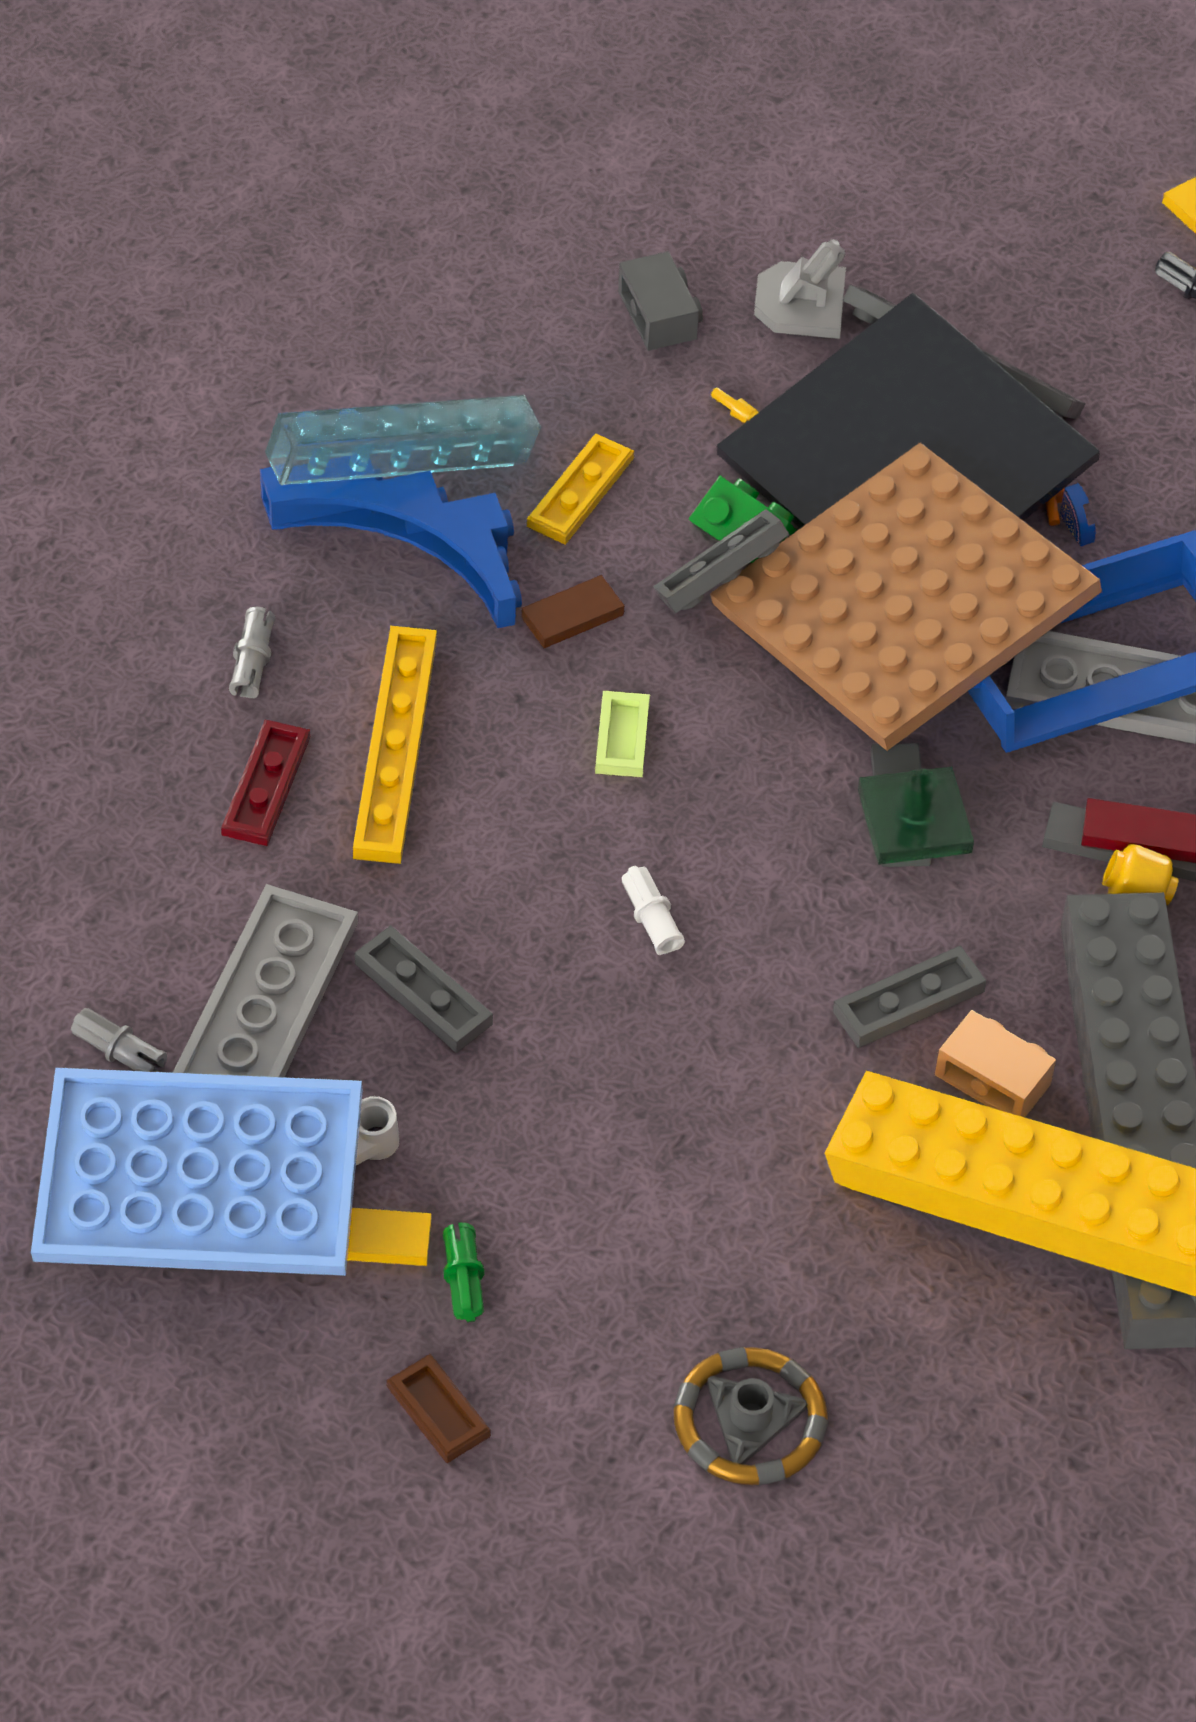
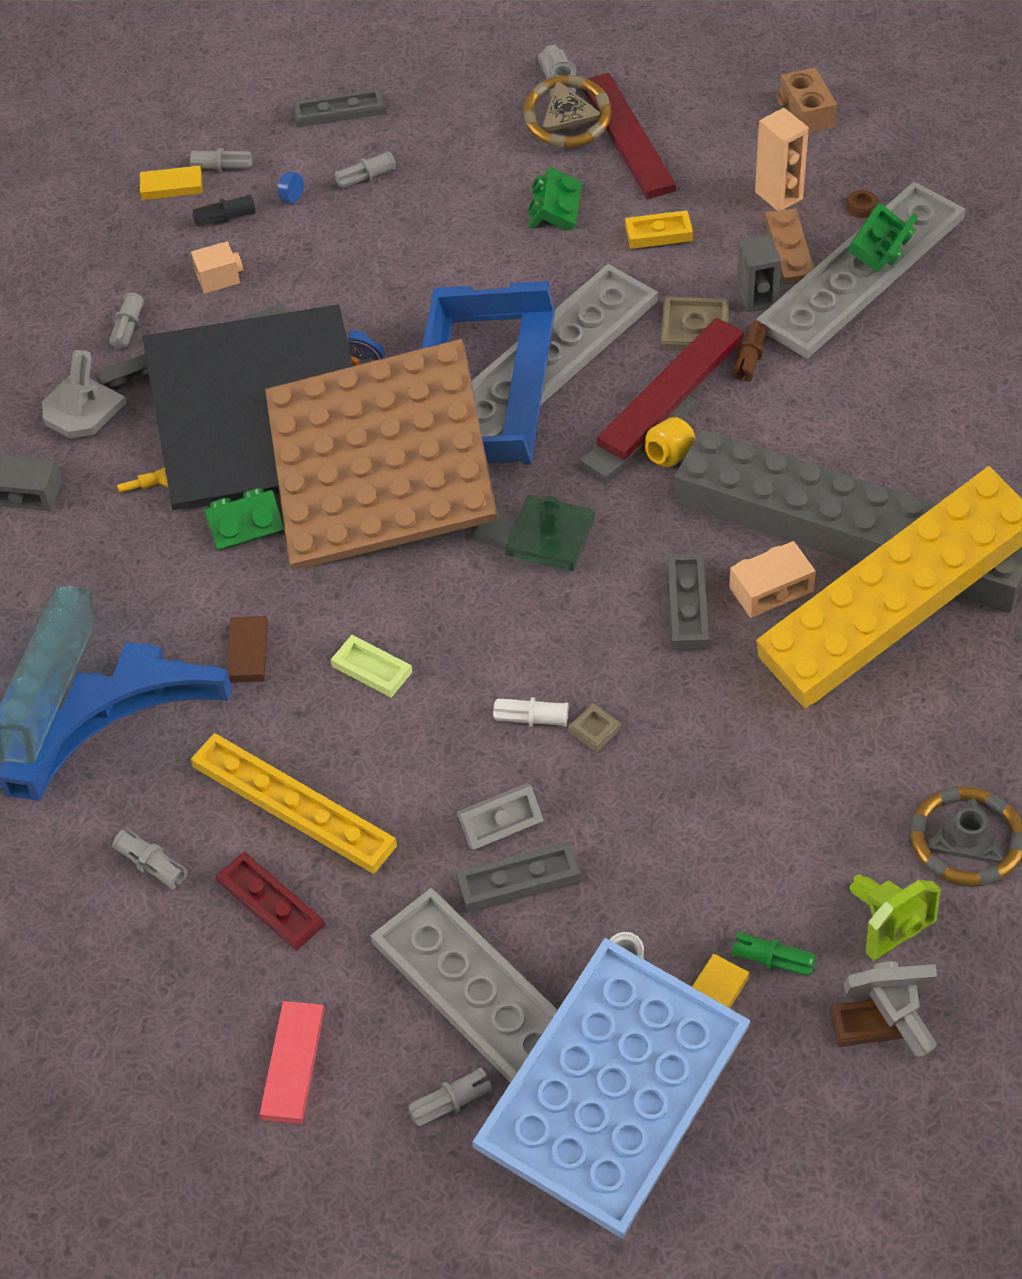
camera: 55 degrees left, 0 degrees up
yellow tile [526,433,634,545] -> none
dark grey plate [653,509,789,613] -> none
none -> light grey axle [109,293,144,350]
none -> light nougat brick [191,241,243,293]
none -> coral tile [260,1001,324,1124]
none -> light grey plate [457,783,544,850]
none -> dark tan tile [568,703,621,752]
none -> light grey piece [844,961,937,1057]
none -> lime piece [849,874,941,961]

